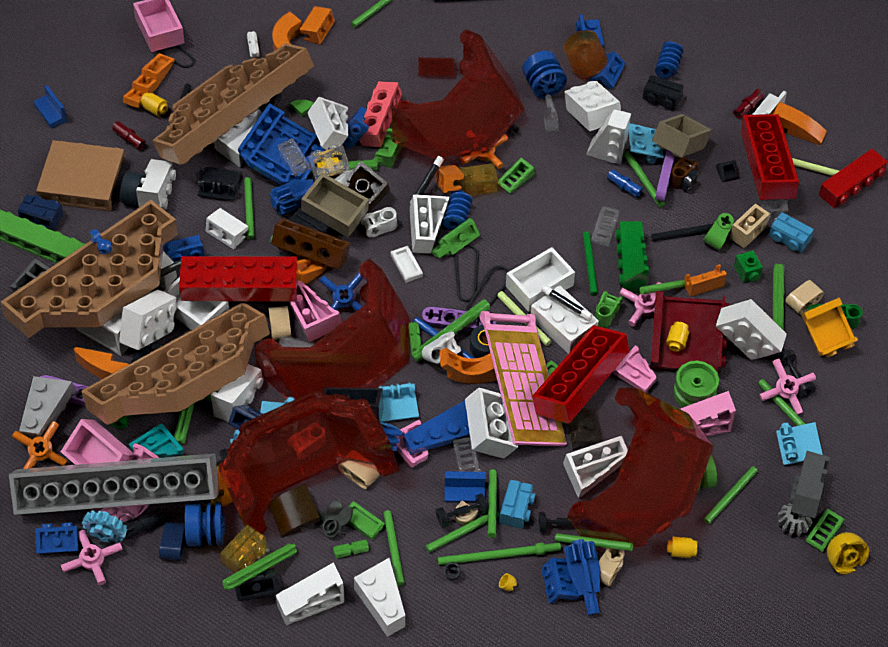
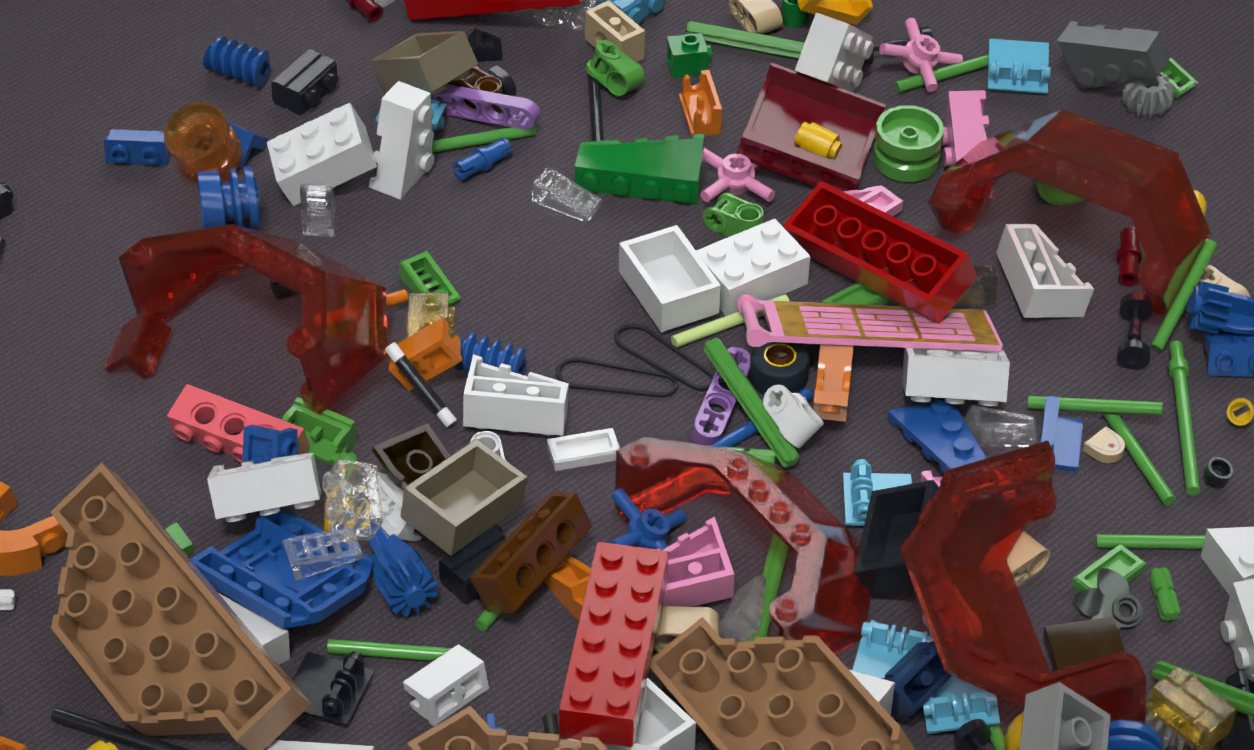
camera: 80 degrees left, 10 degrees down
bright green hinge [432,218,480,258] -> none
black wheel [435,493,488,528] -> none
dark azure brick [499,480,536,529] -> none
black bar [541,285,593,321] -> none
green bar [583,231,598,296] -> none
bright green bar [640,280,685,294] -> none
yellow cylinder [827,532,870,574] -> none

